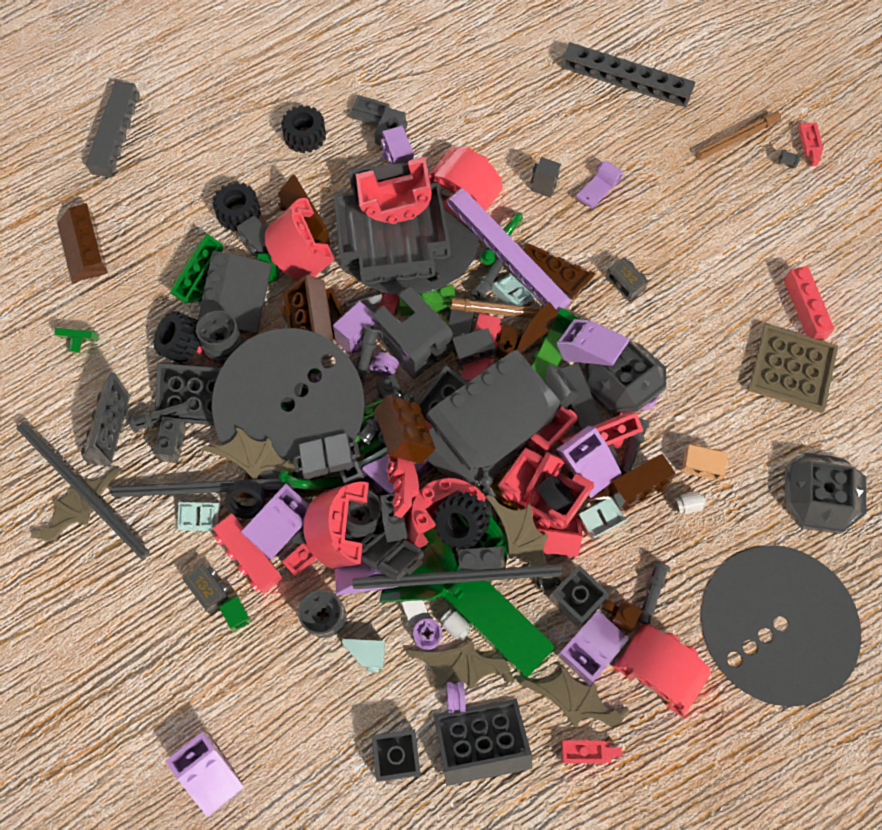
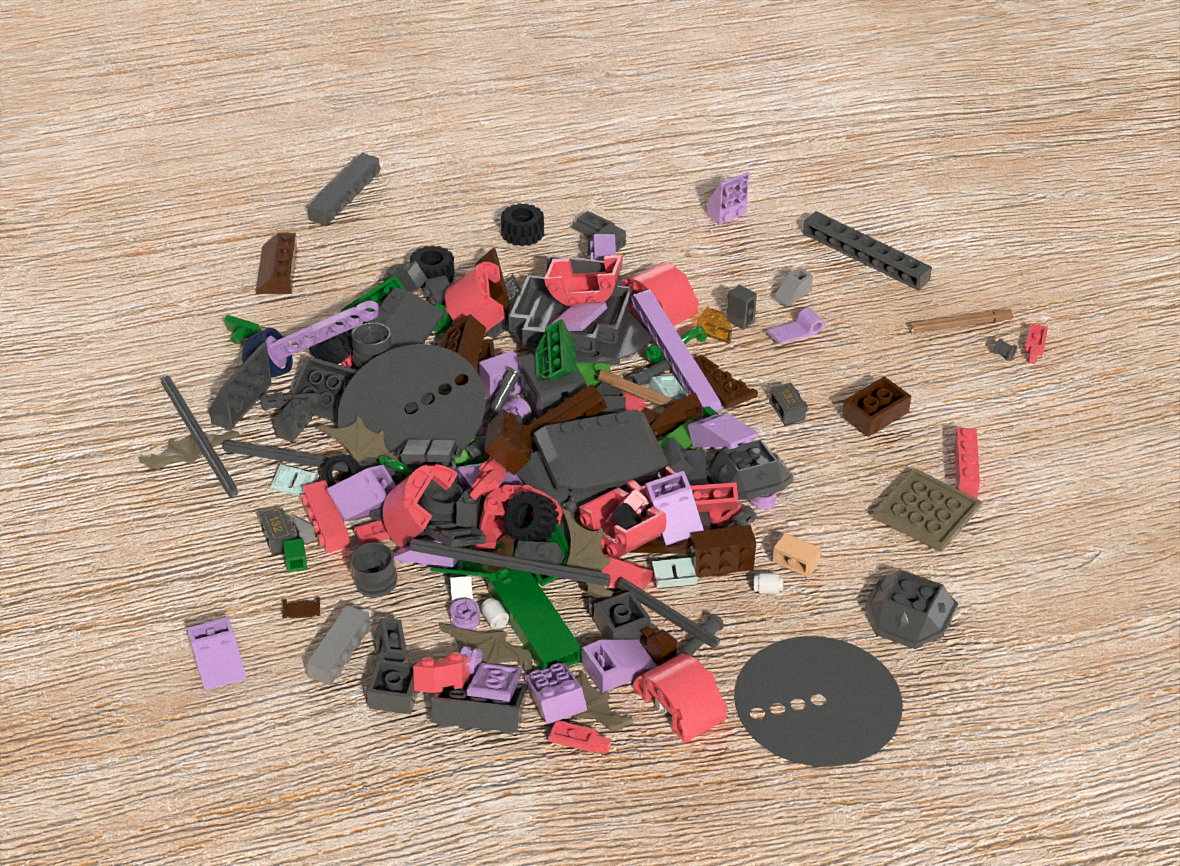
camera: 20 degrees right, 25 degrees down
light aqua slope [342,639,385,673] -> none
none -> lavender piece [242,301,379,378]
none -> reddish brown piece [283,597,320,619]
none -> light grey slope [293,517,315,544]
none -> light grey brick [306,605,371,686]
none -> dark grey brick [374,619,407,663]
none -> dark grey brick [382,262,427,291]
none -> coral brick [413,652,470,693]
none -> lavender tile [467,663,522,702]
none -> dark grey sticker [505,274,522,304]
none -> lavender slope [524,663,587,724]
none -> reddish brown brick [527,384,607,437]
none -> green wedge [535,319,577,380]
none -> lavender tile [550,302,607,331]
none -> dark grey axle [617,578,720,648]
none -> clear yellow slope [697,307,732,344]
none -> lavender slope [707,171,749,225]
none -> light grey slope [774,267,813,307]
none -> reddish brown brick [842,376,911,437]

